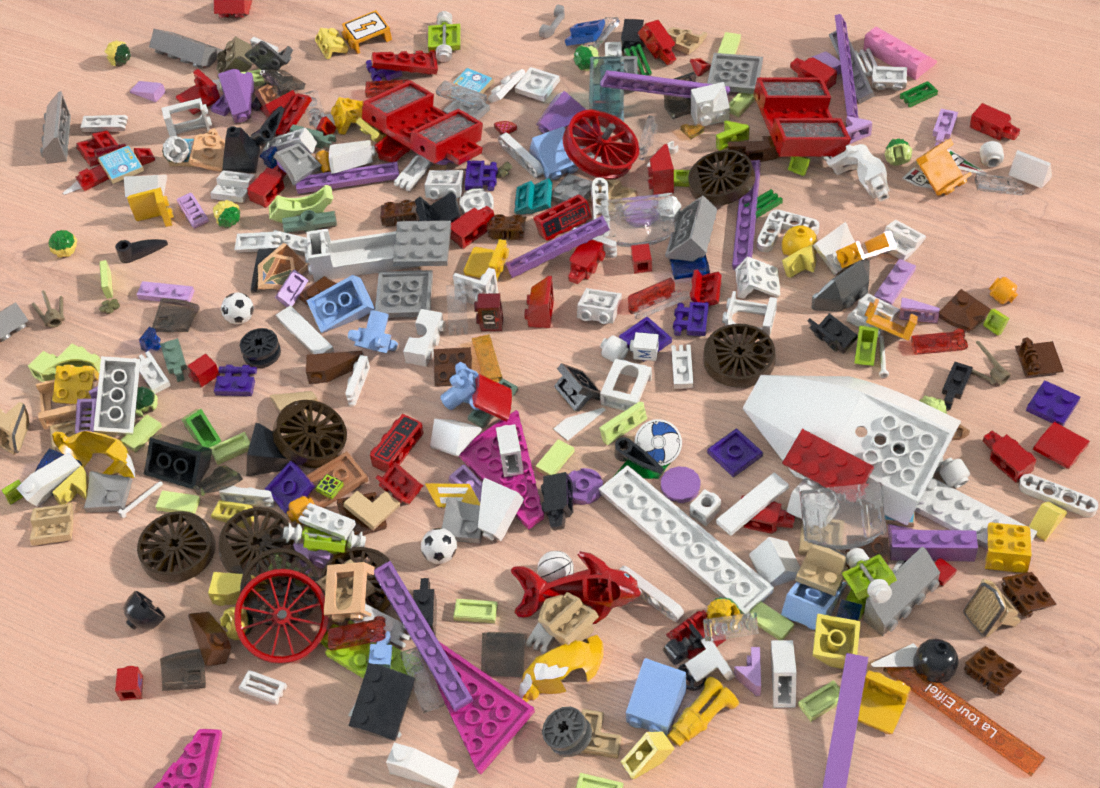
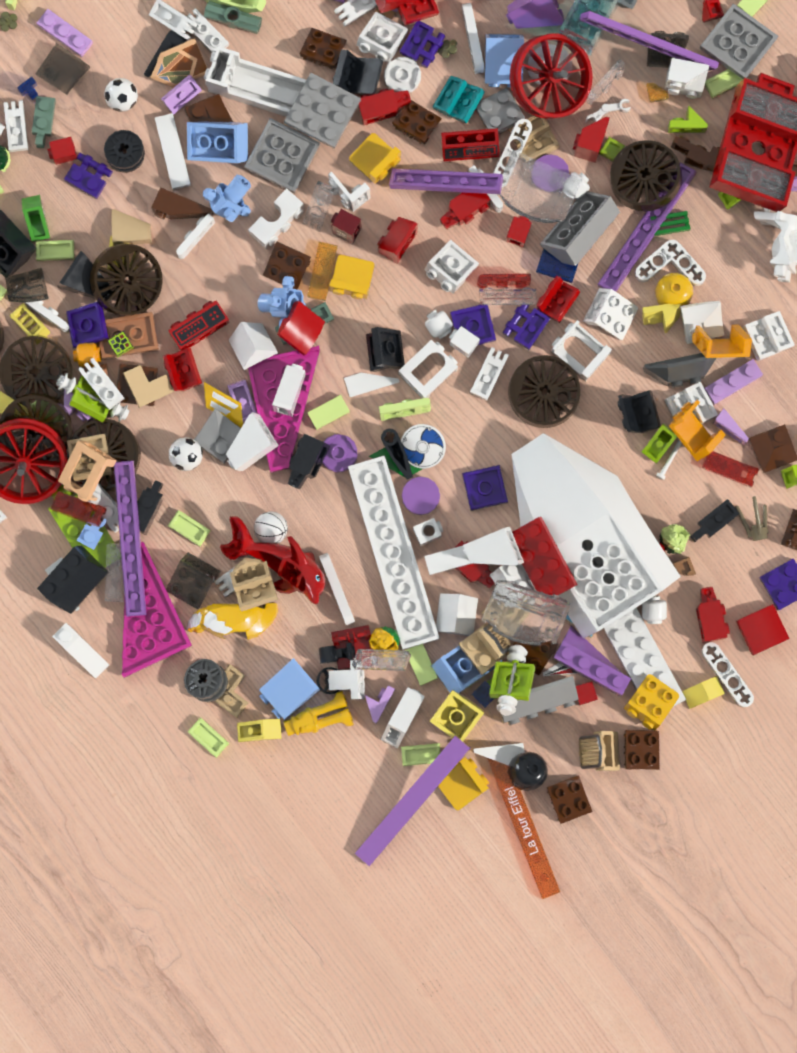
camera: 20 degrees right, 30 degrees up
none -> yellow bracket [329,255,374,300]
none -> white slope [463,527,524,566]

